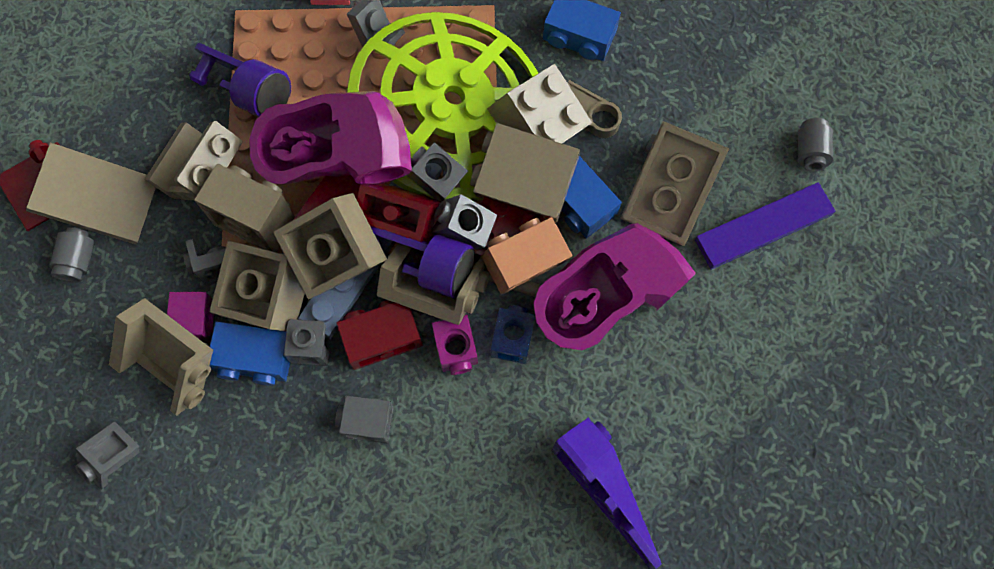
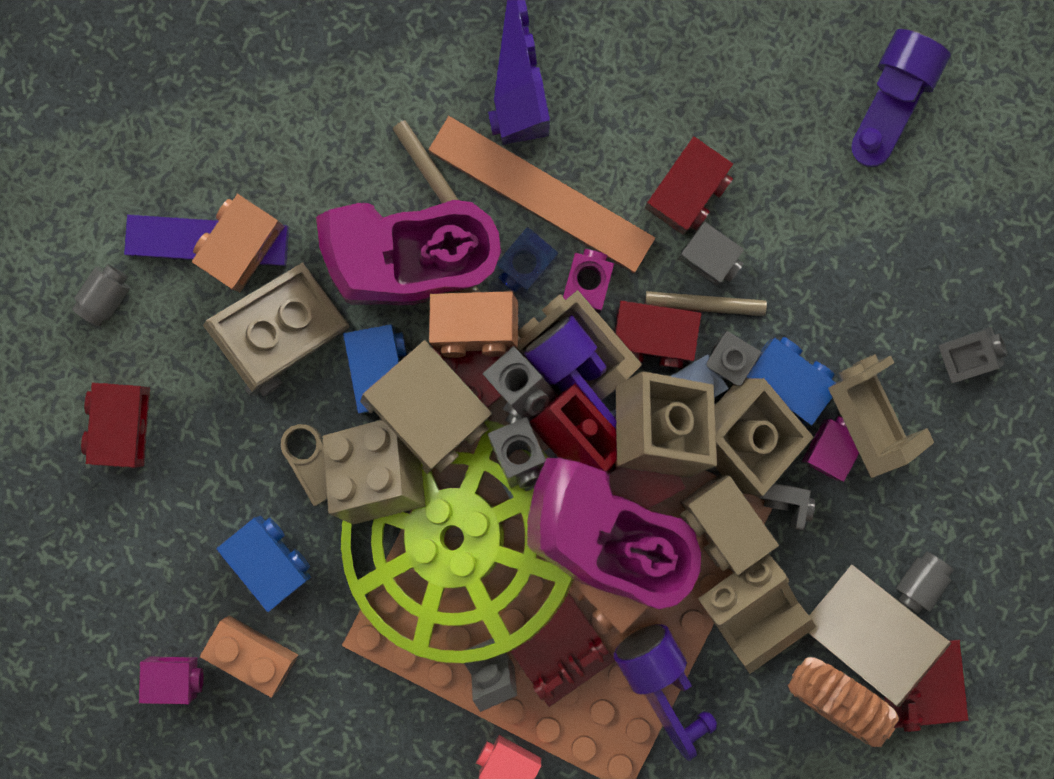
camera: 145 degrees left, 15 degrees up
none -> dark red brick [81,383,150,468]
none -> nougat brick [192,194,285,293]
none -> dark tan bar [393,120,458,203]
none -> nougat tile [428,116,655,273]
none -> dark red hinge [510,594,615,707]
none -> dark red brick [645,136,733,235]
none -> dark tan bar [645,291,767,316]
none -> nougat gear [788,657,899,747]

